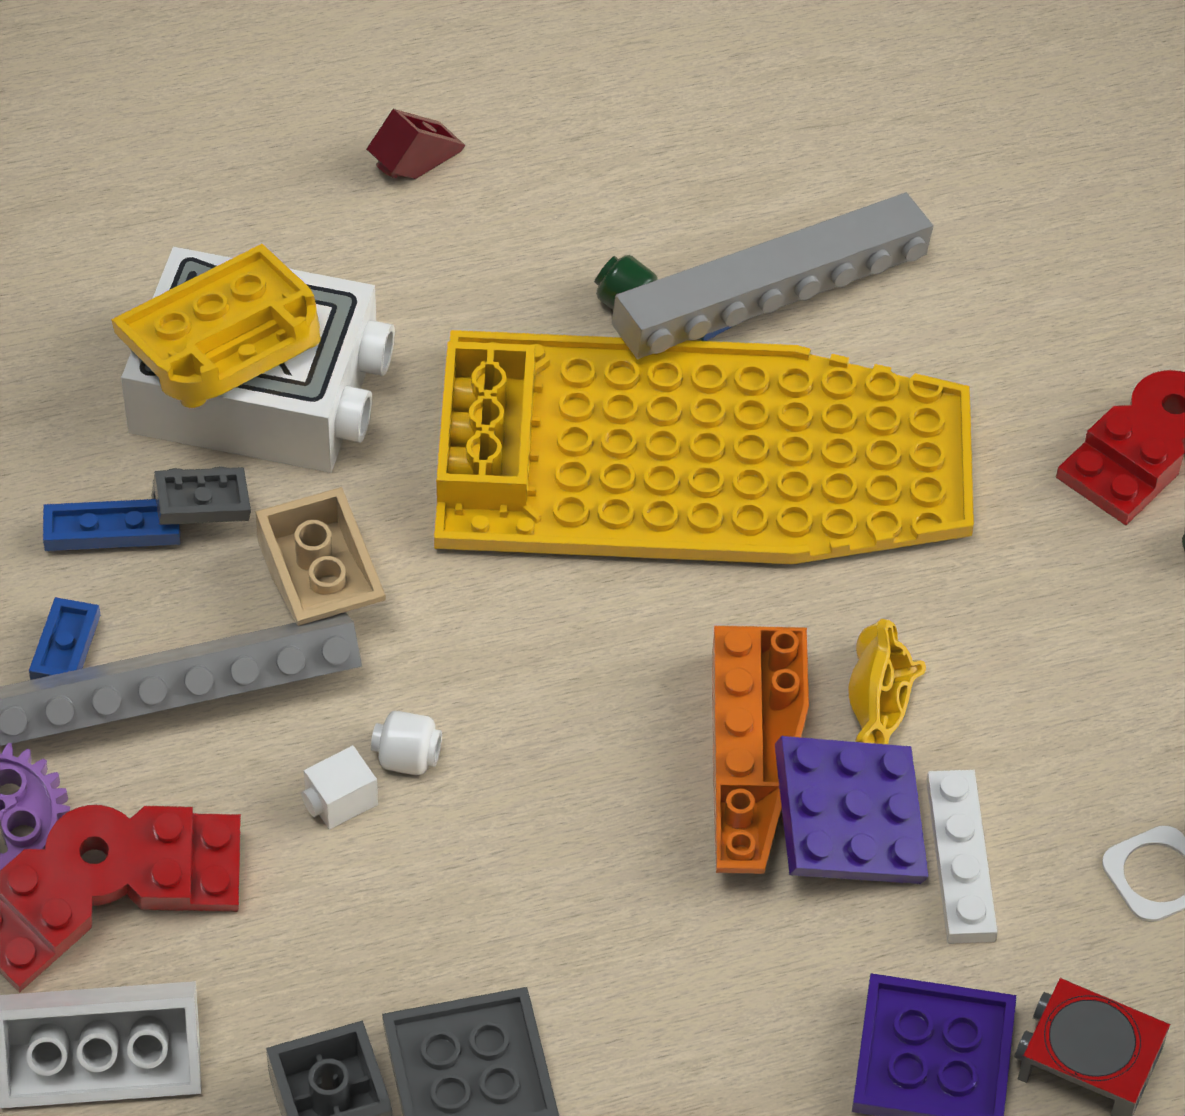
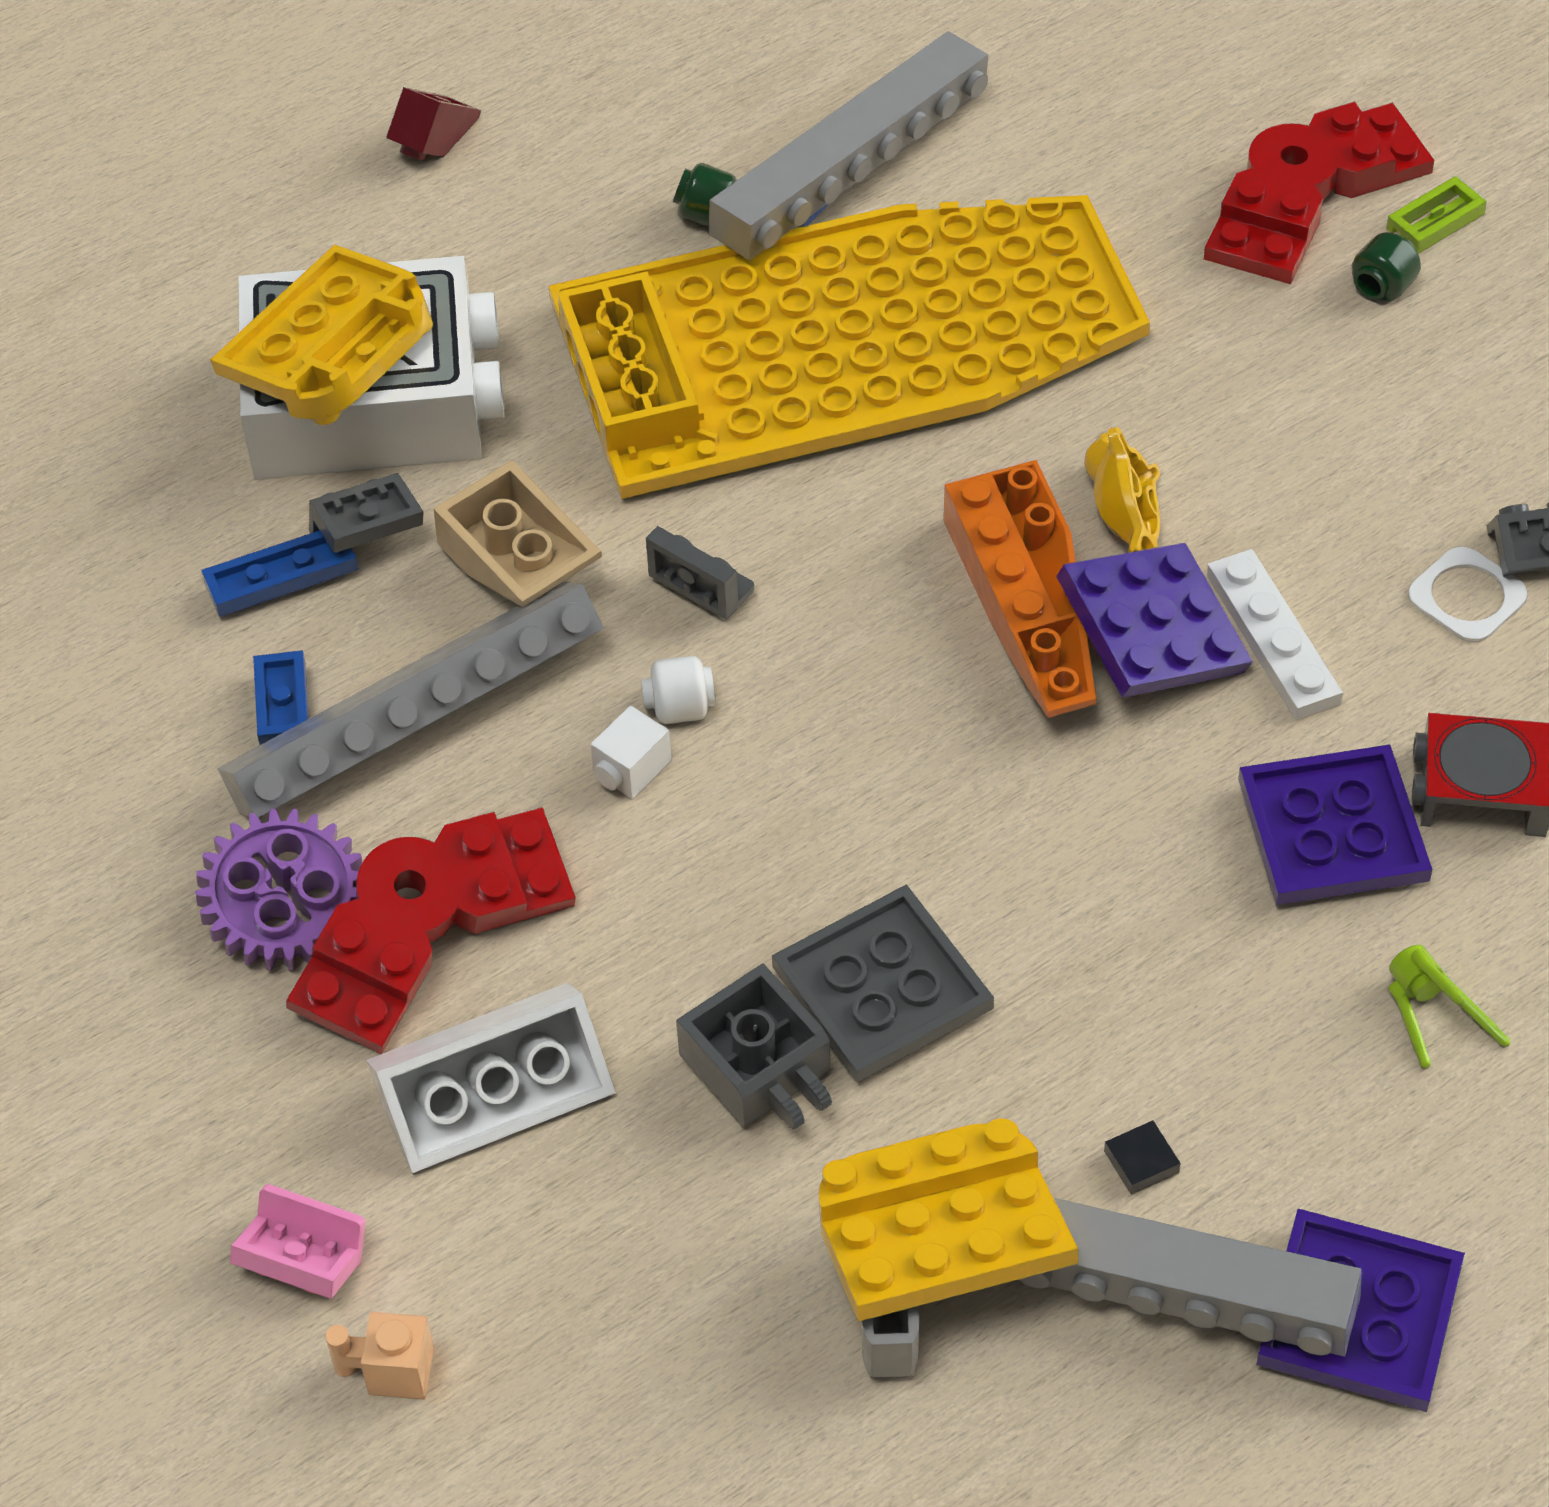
camera: 15 degrees left, 0 degrees up
none -> dark grey bracket [646,526,754,620]

